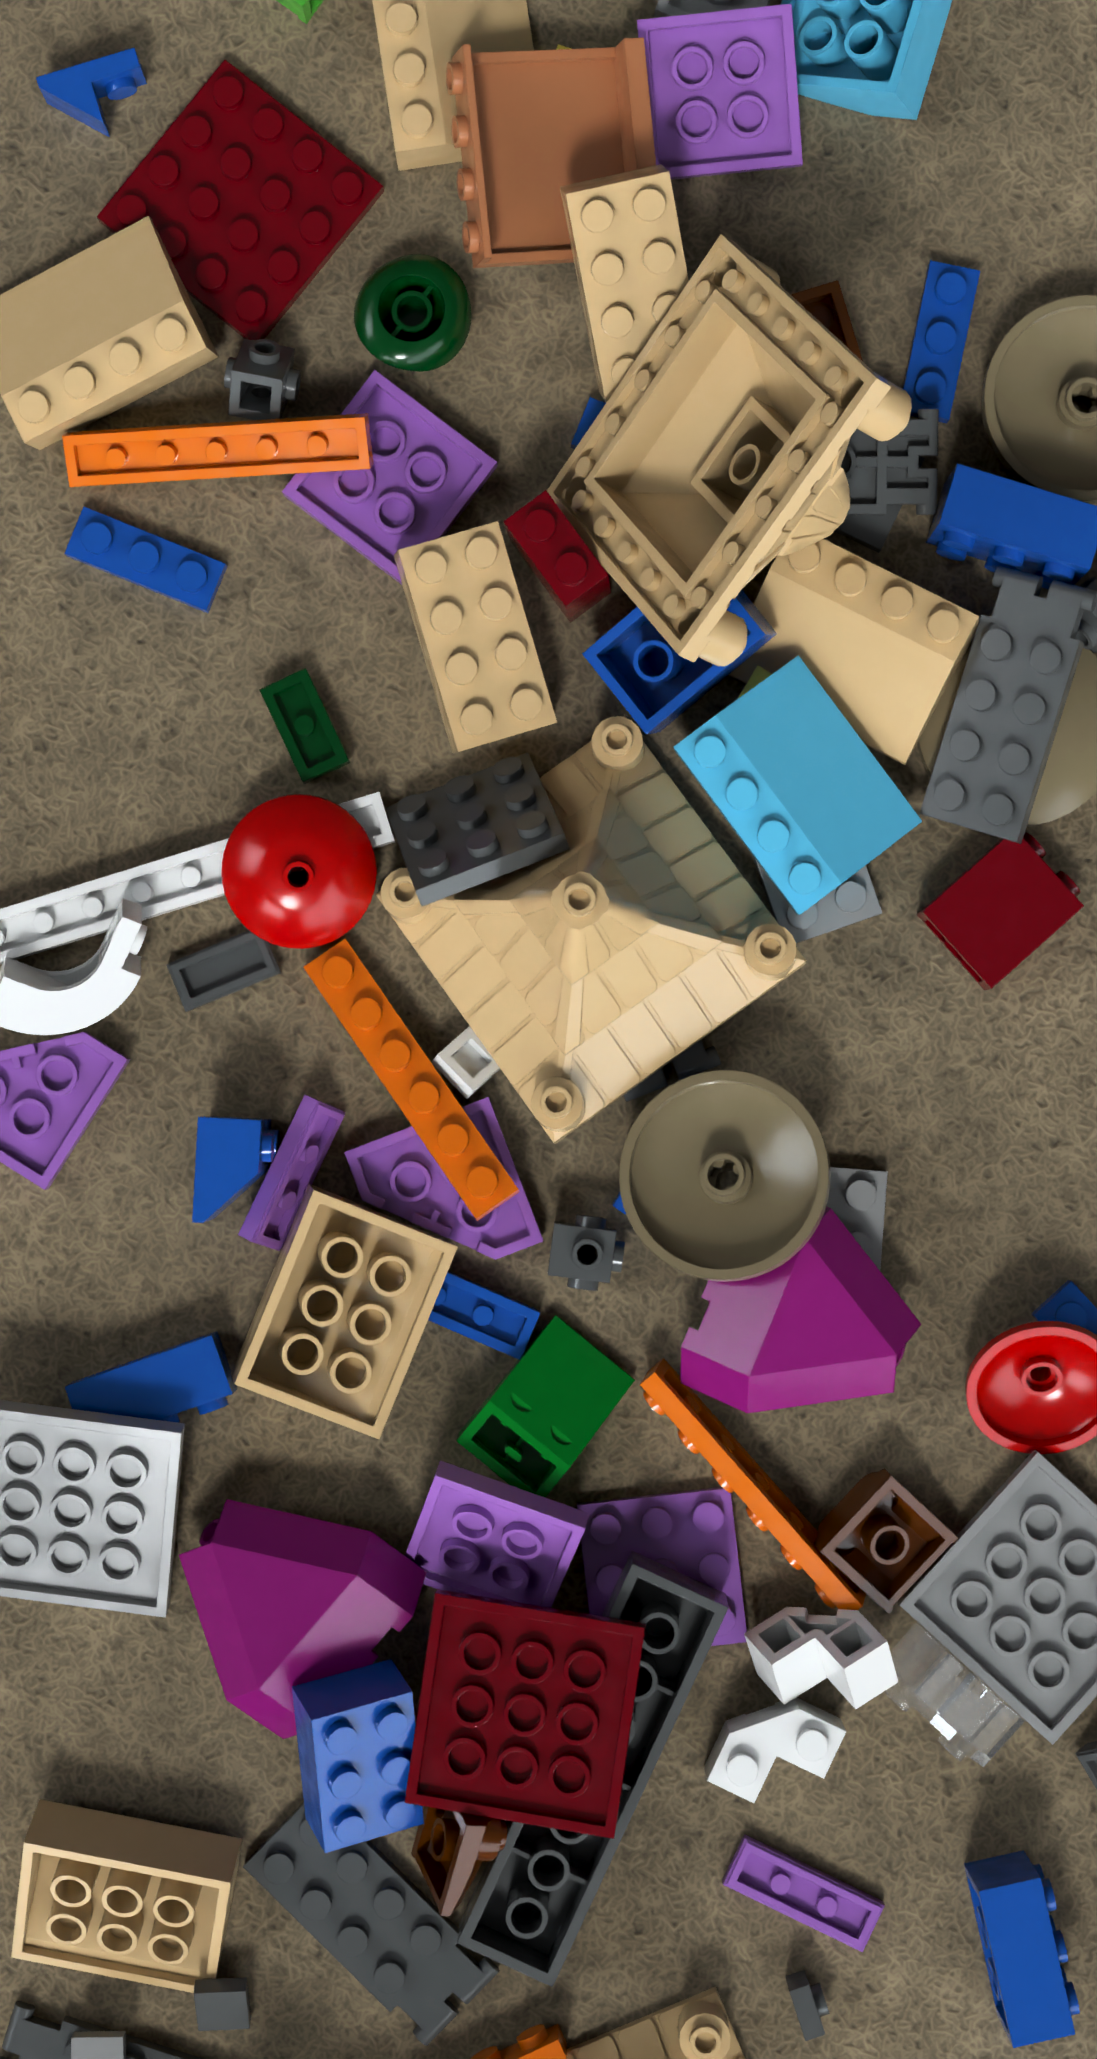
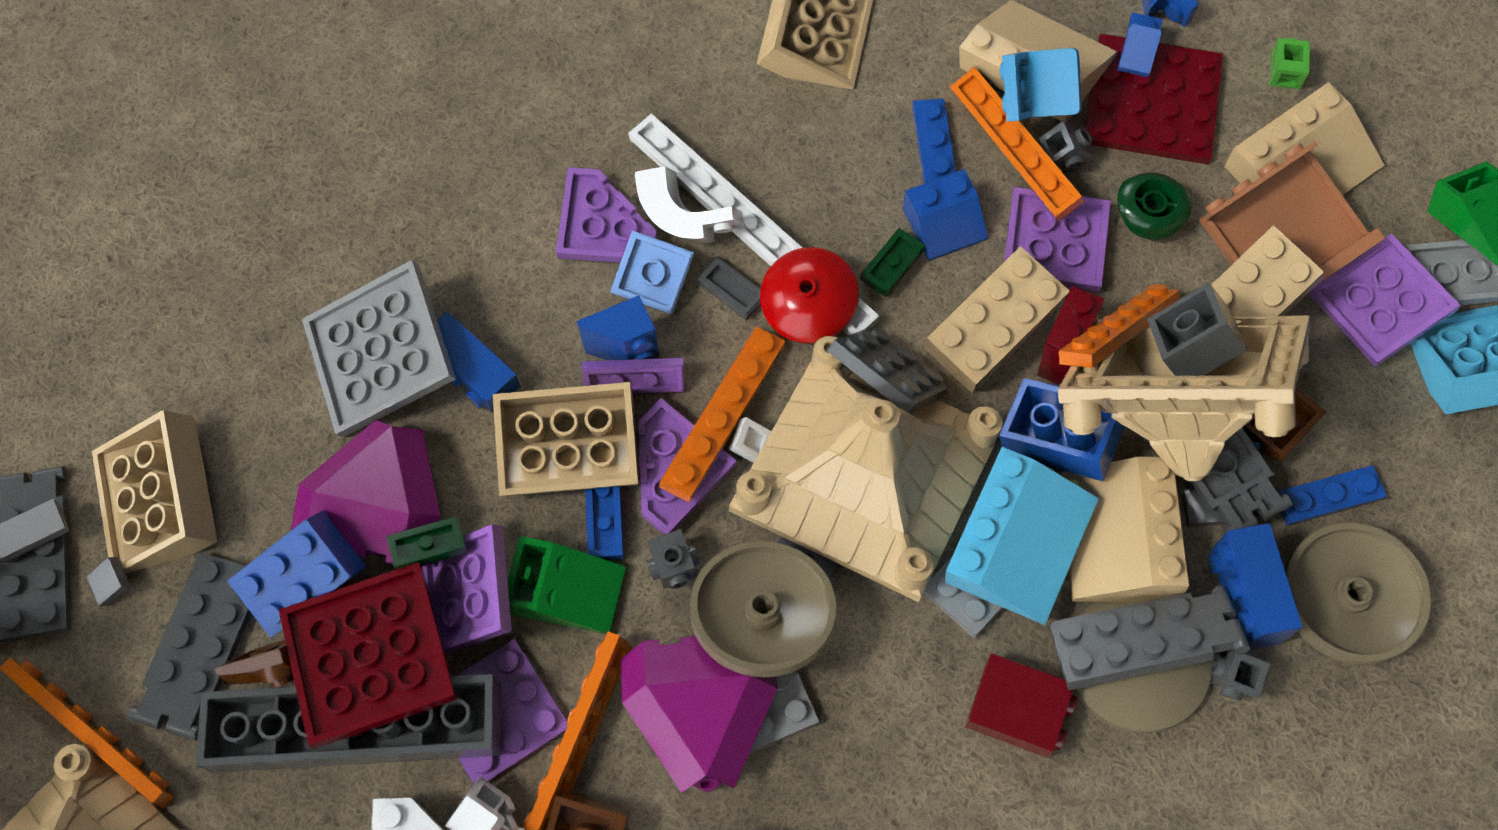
camera: 65 degrees right, 20 degrees down
none -> dark green plate [386,516,467,570]
none -> light blue tile [610,230,695,315]
none -> blue slope [902,169,988,261]
none -> dark azure bracket [1000,48,1082,121]
none -> orange plate [1059,284,1180,368]
none -> slope [1117,12,1163,77]
none -> dark grey brick [1147,282,1248,376]

